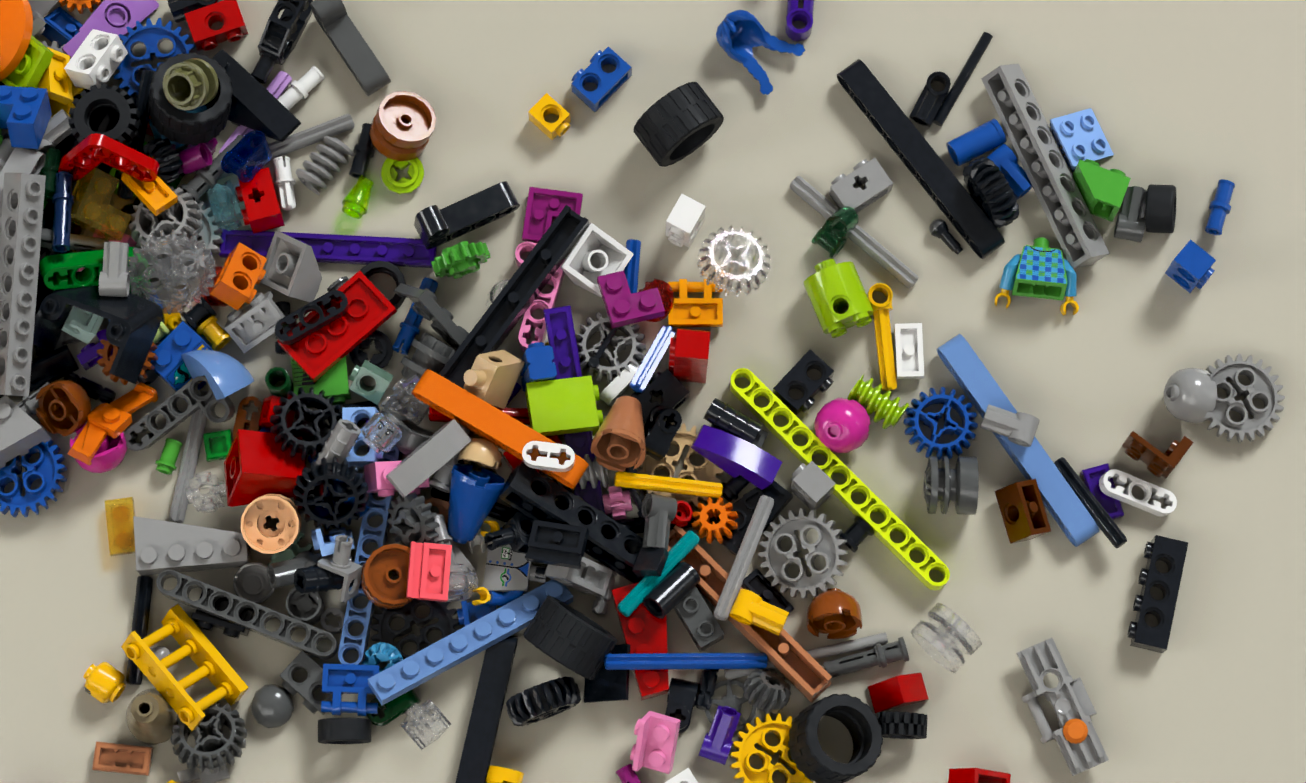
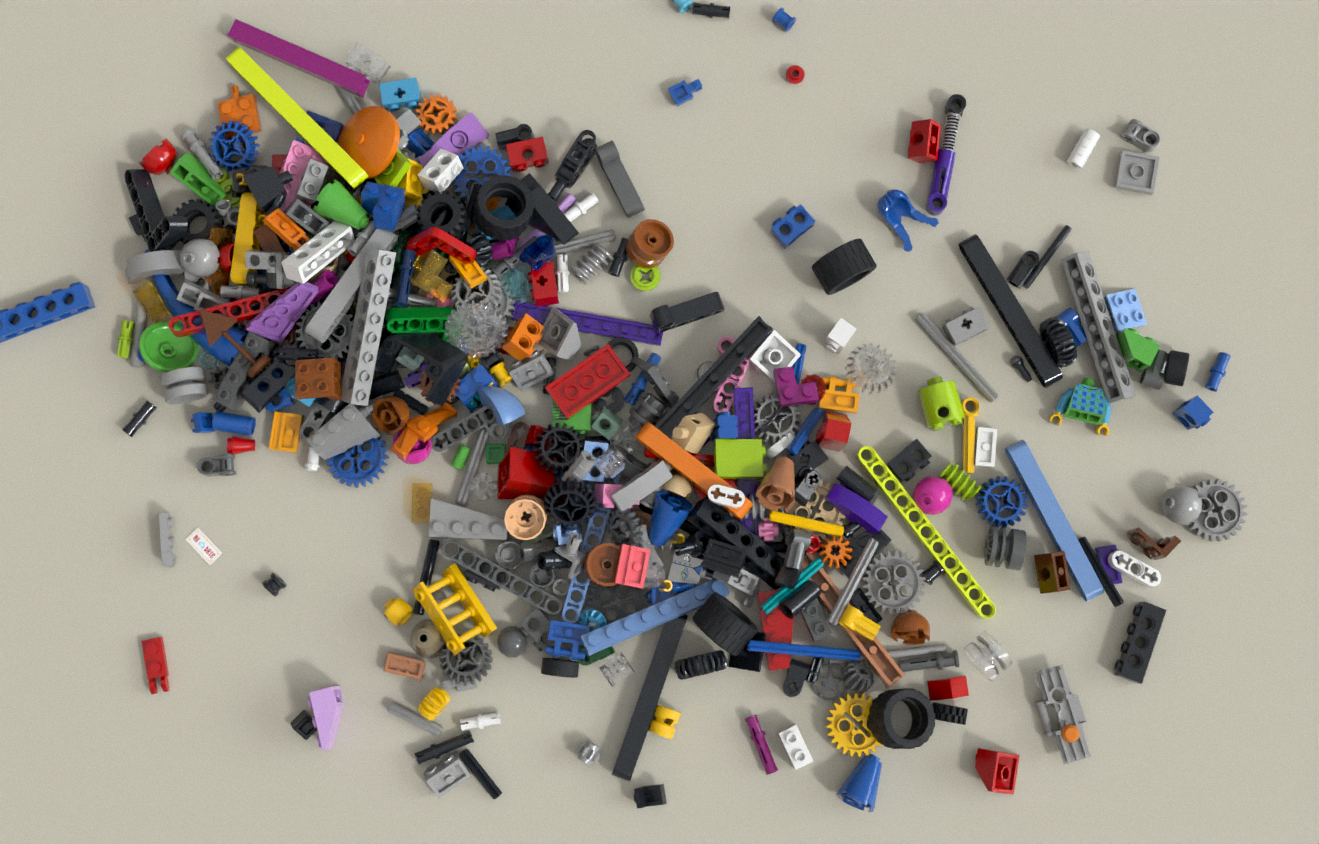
camera: 10 degrees right, 5 degrees up
light grey piece [99,241,130,297] -> none
olive piece [163,58,219,110] -> none
dark green piece [265,367,294,399] -> none
black beam [275,290,349,345] -> none
clear neon green cone [342,177,374,219] -> none
bright green gear [431,241,491,279] -> none
magenta plate [522,187,583,243] -> none
yellow brick [528,93,571,140] -> none
bright pink bracket [630,711,681,774] -> none
dark purple piece [699,706,741,765] -> none
light grey brick [790,461,836,510] -> none
clear green piece [811,206,859,259] -> none
blue pin [946,119,1006,167] -> none
light grey piece [980,404,1040,447] -> none

